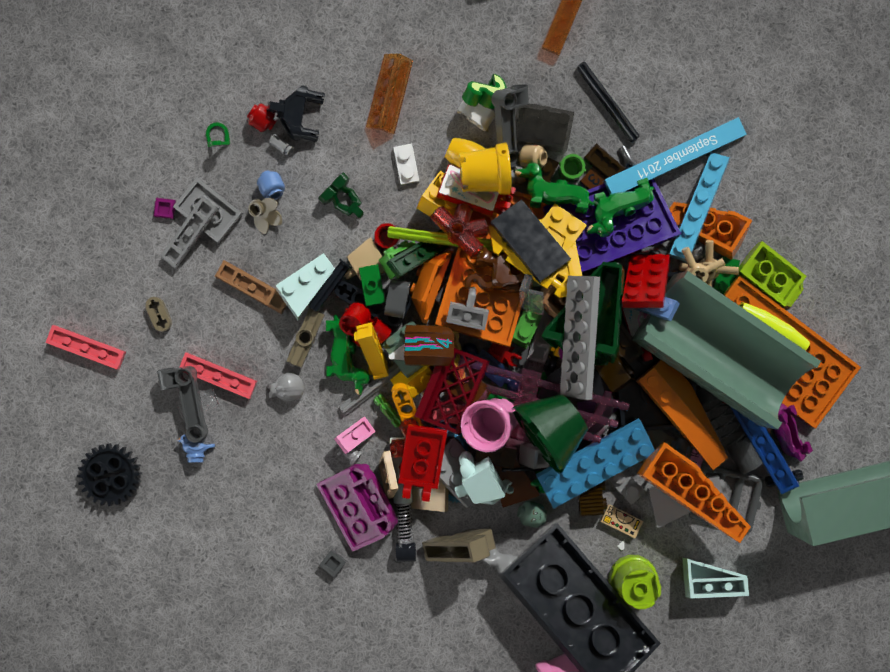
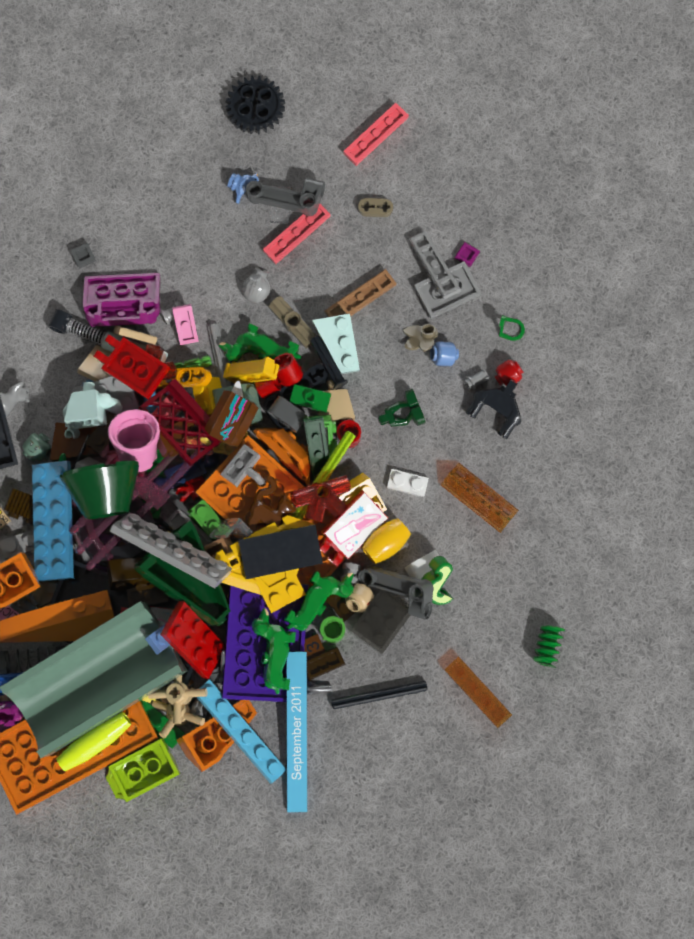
camera: 110 degrees right, 10 degrees down
dark tan brick [422,529,496,563] -> none
yellow piece [459,143,512,195] -> none

